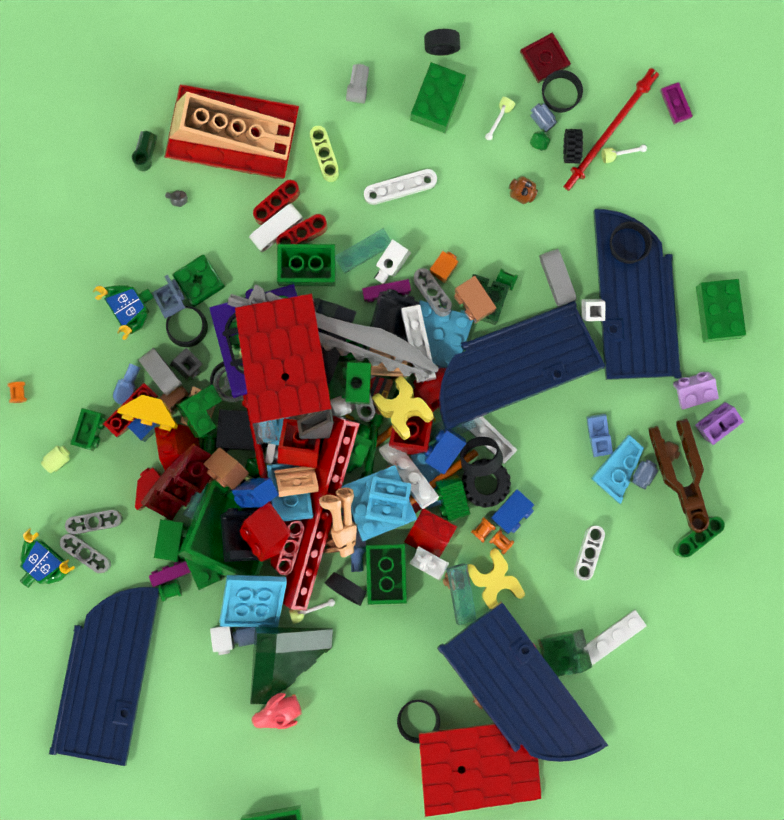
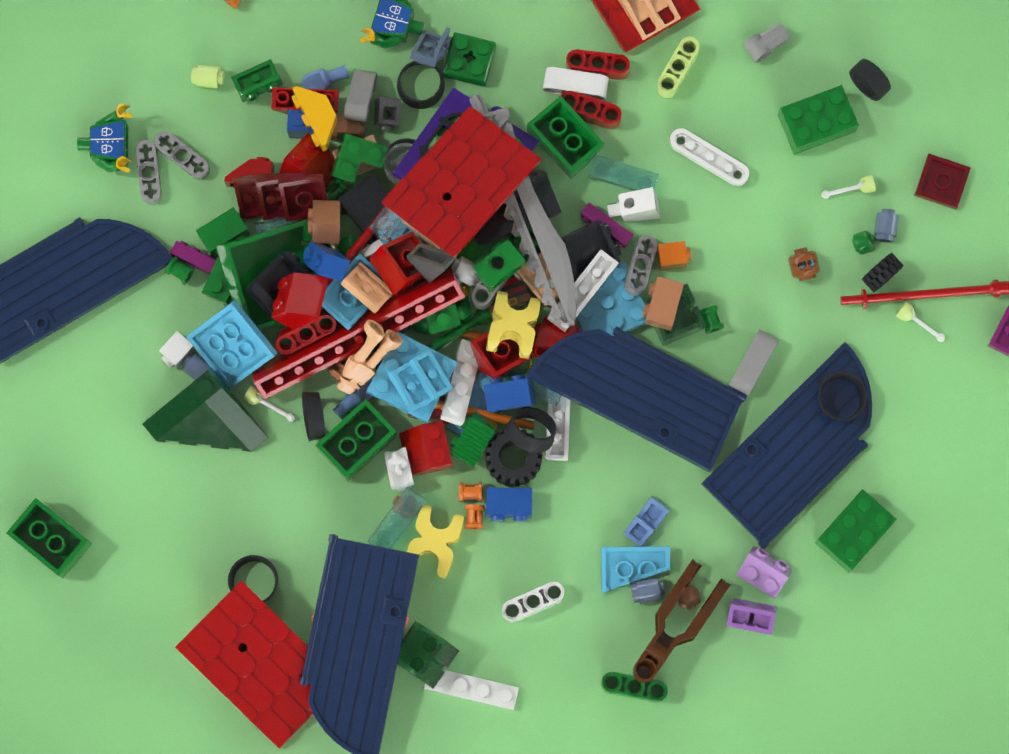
camera: 50 degrees right, 5 degrees down
coral animal [252,693,302,729] -> none
black tyre [542,70,583,113] -> none
white brick [582,299,605,321] -> none

